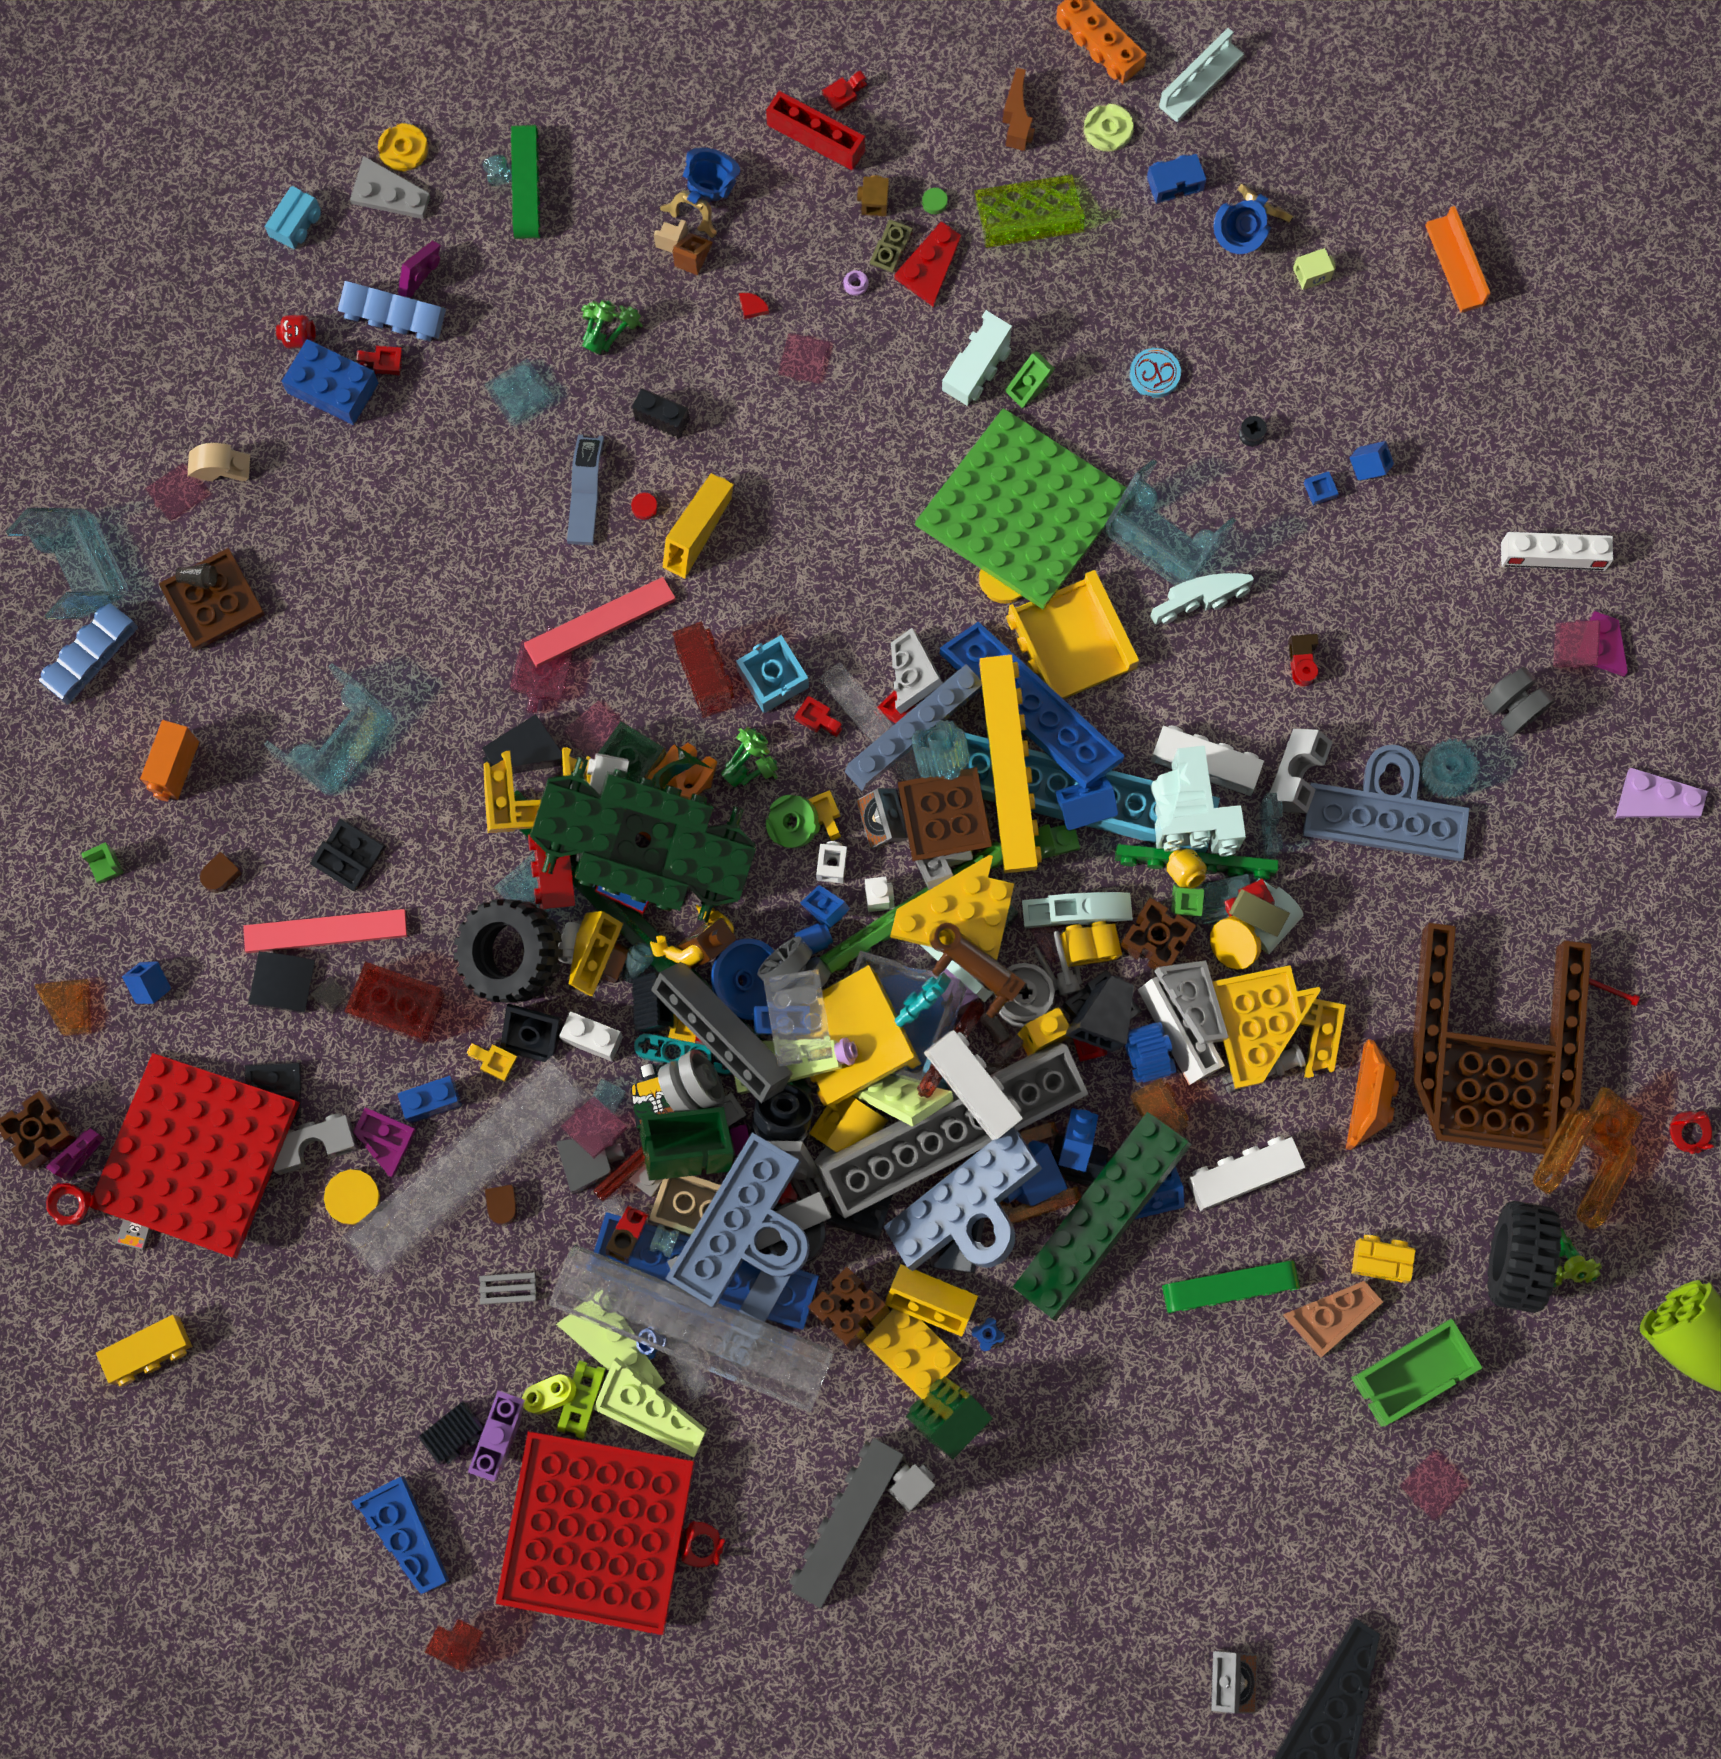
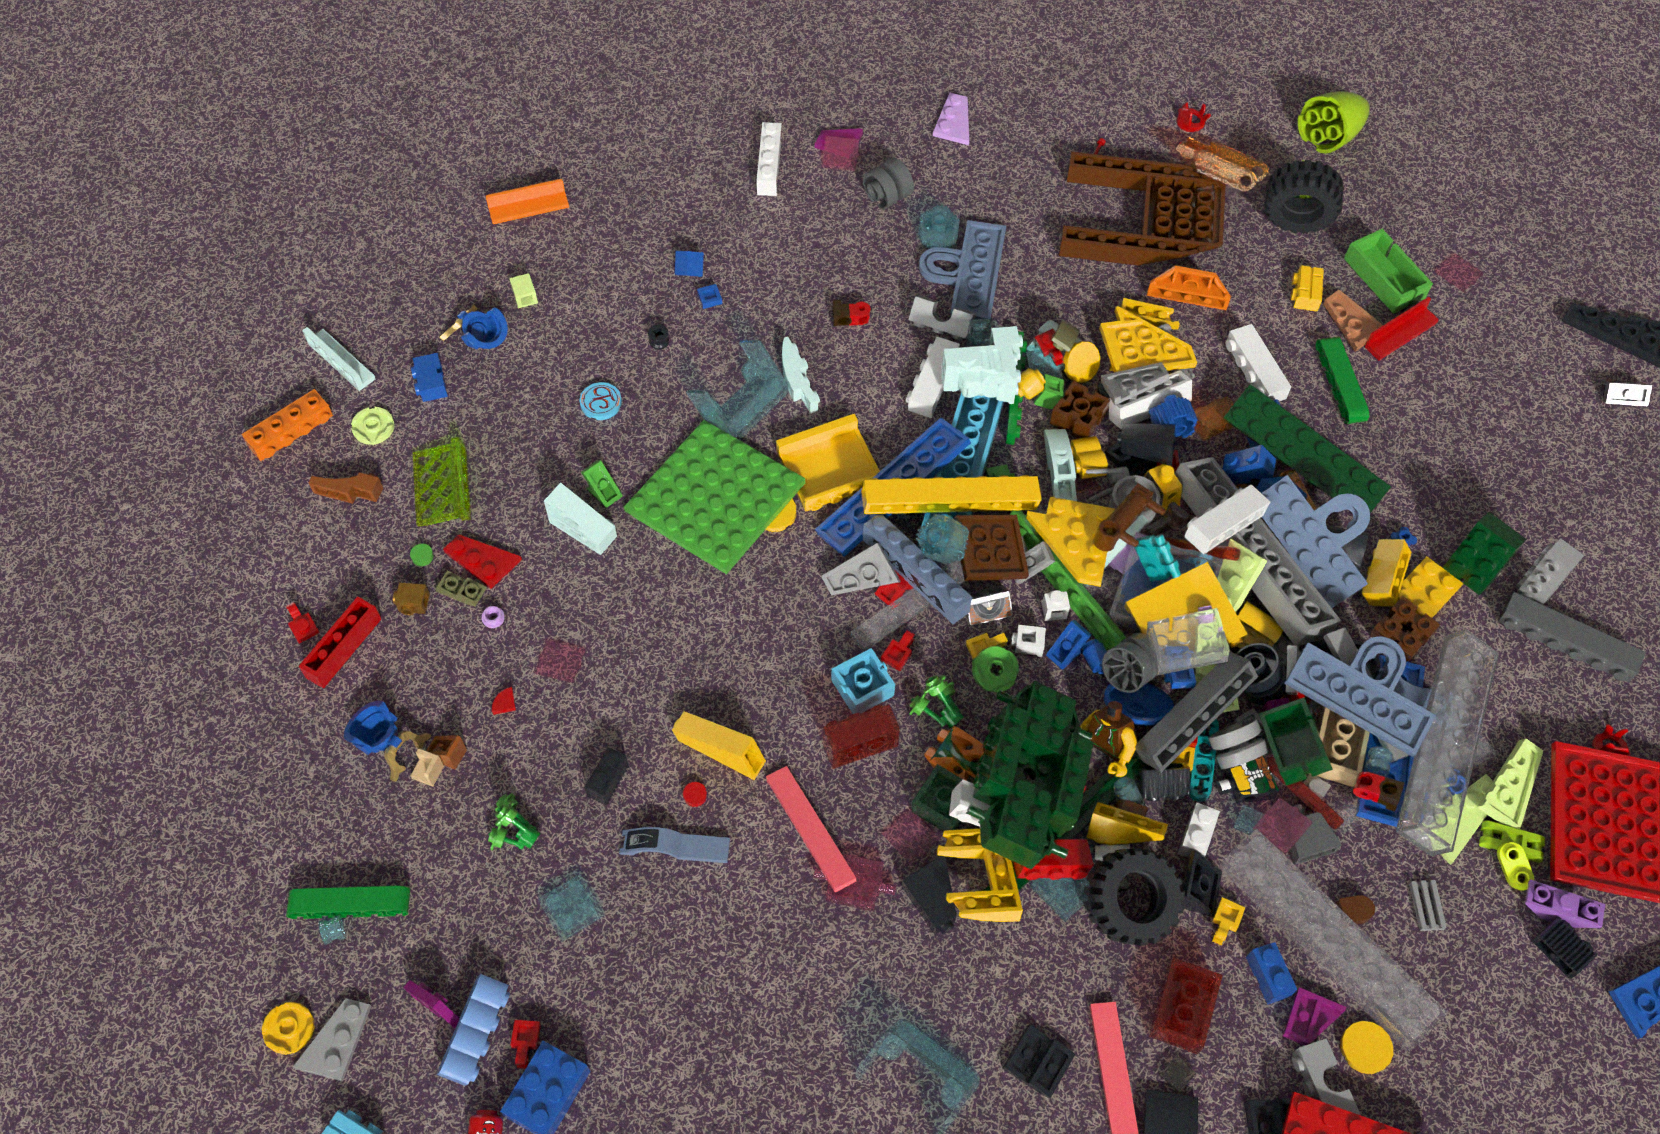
camera: 90 degrees left, 15 degrees down
blue panel [1055,776,1118,830] -> none
none -> red panel [1364,297,1439,361]

